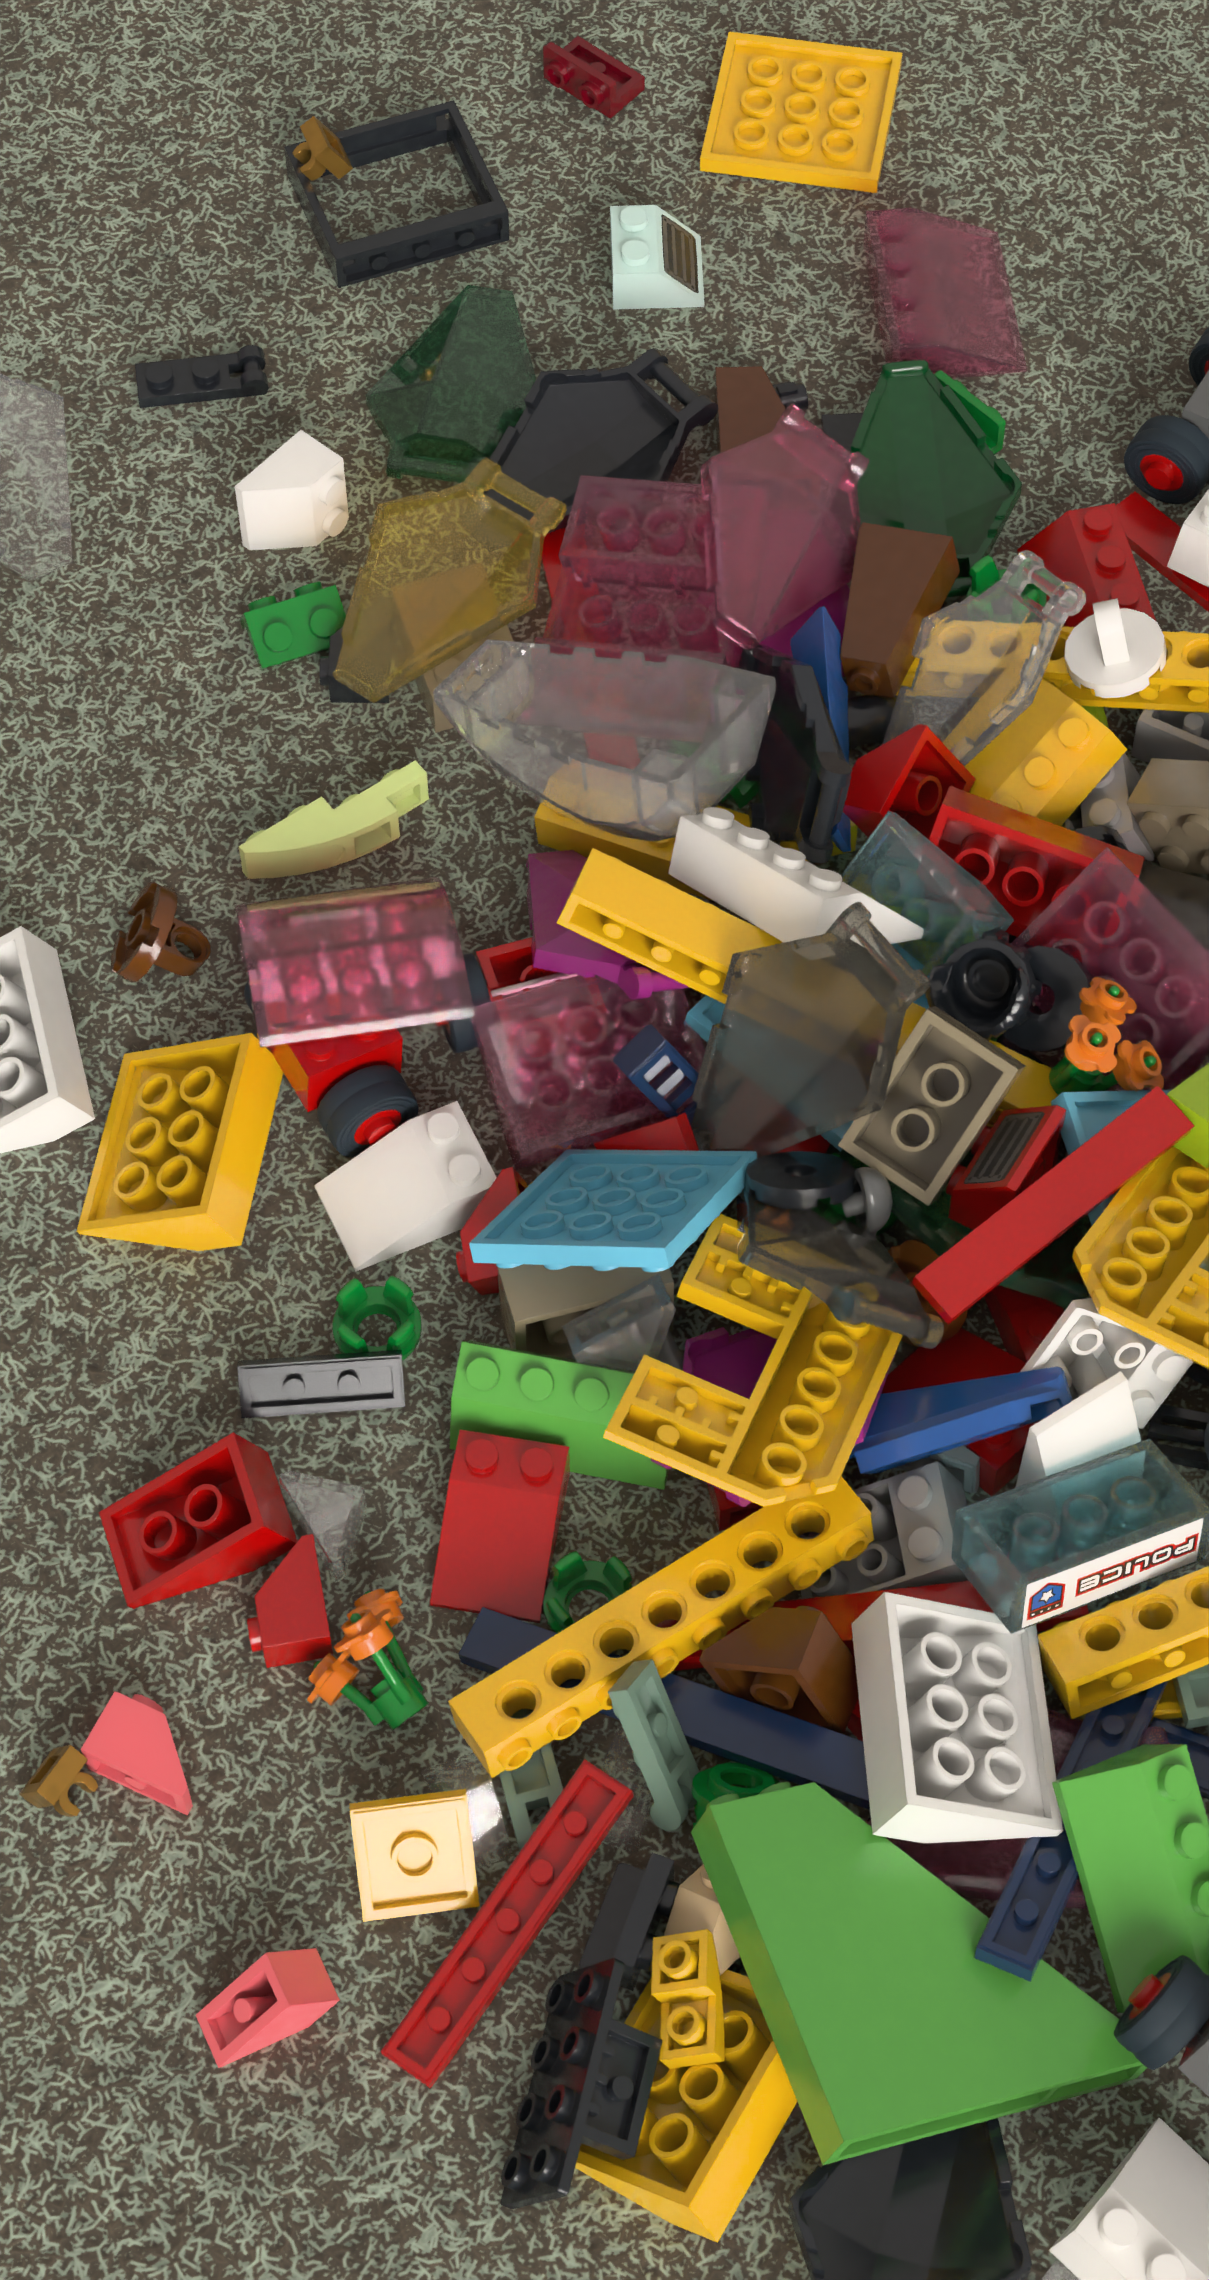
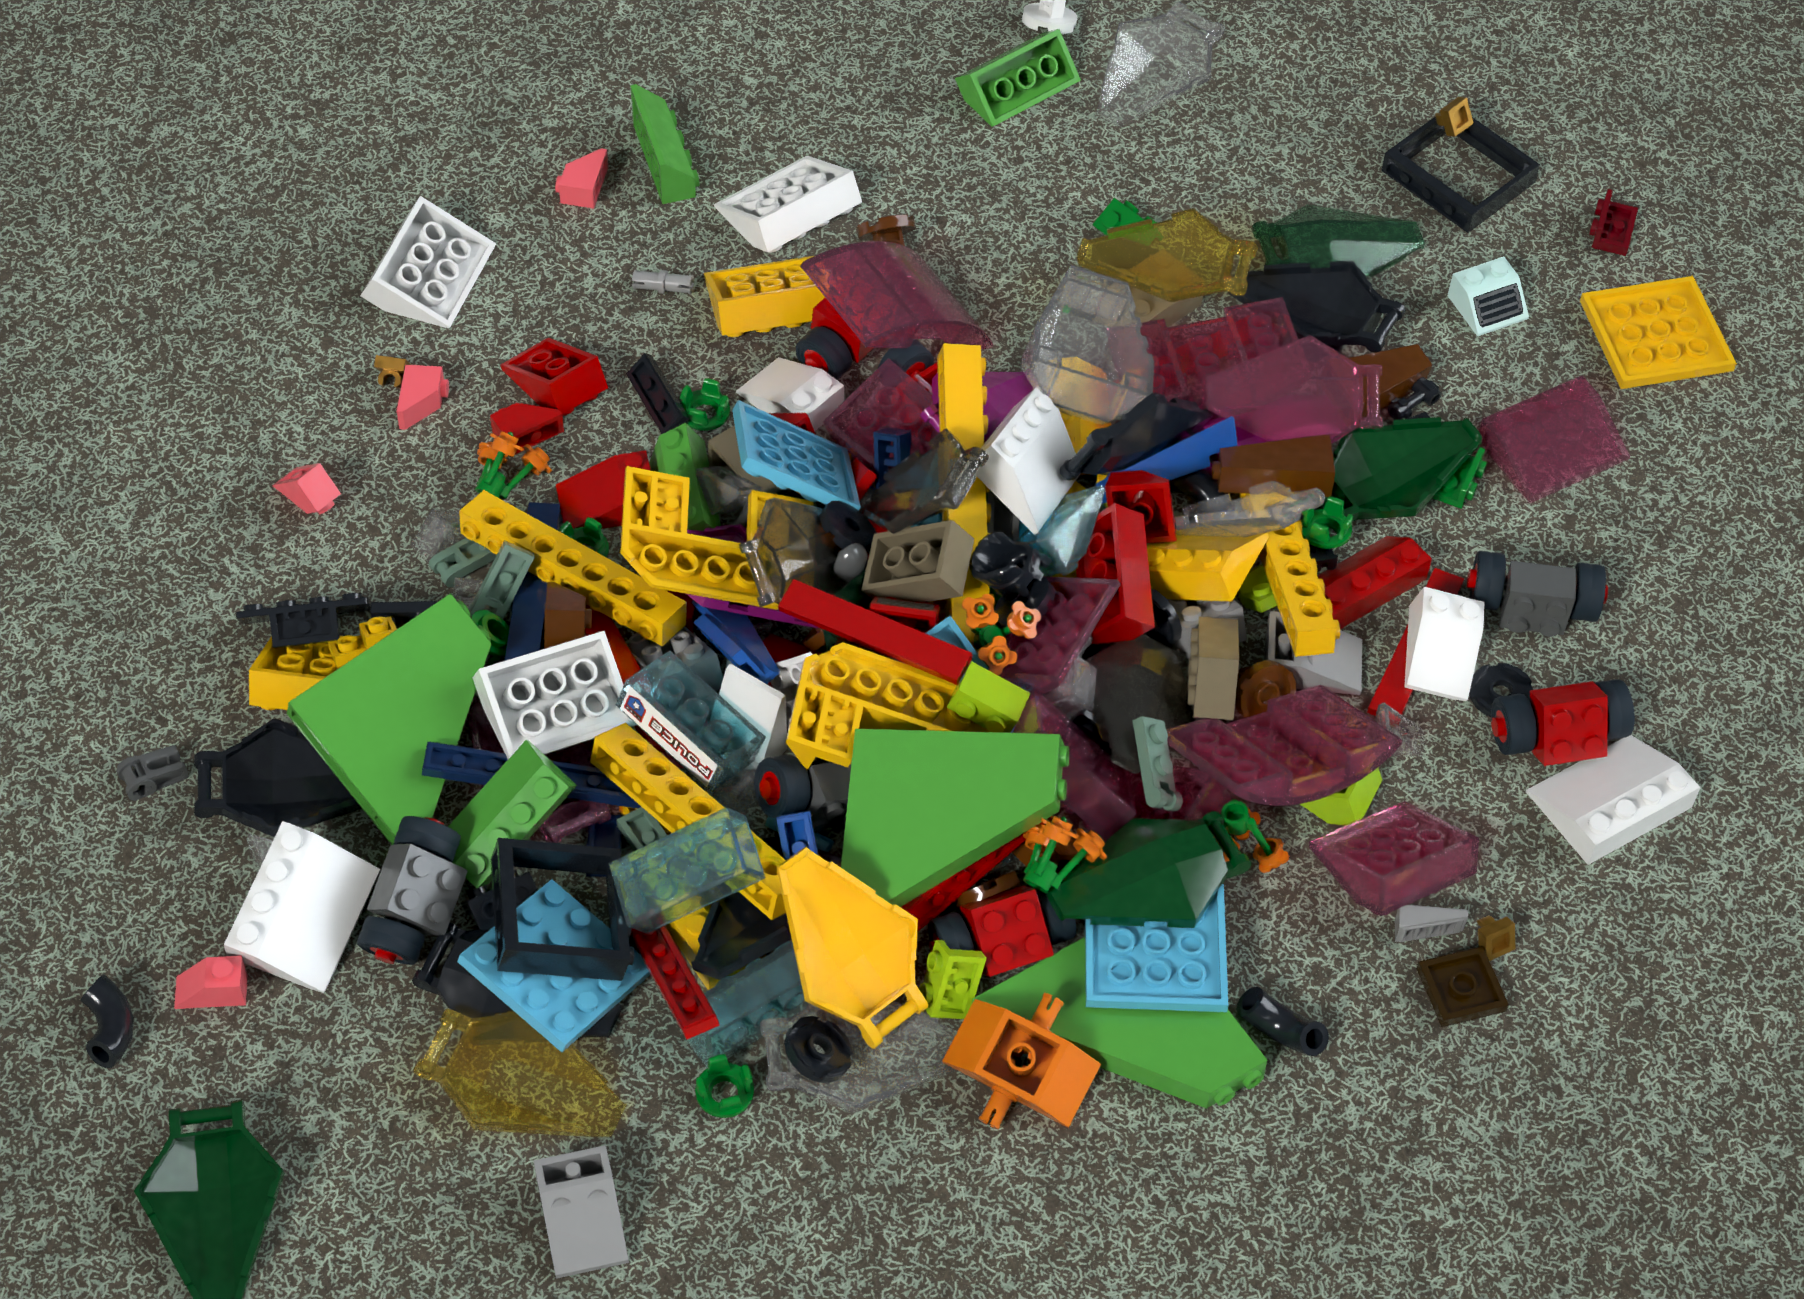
camera: 65 degrees right, 5 degrees down
black plate [135,345,269,408] -> none
white slope [235,430,349,550] -> none
yellowish green slope [239,760,429,879] -> none
clear slope [279,1470,367,1583] -> none
tile [349,1789,480,1922] -> none
red tile [380,1759,634,2088] -> none
white tile [1064,598,1167,698] -> none
none -> light grey pin [632,270,694,294]

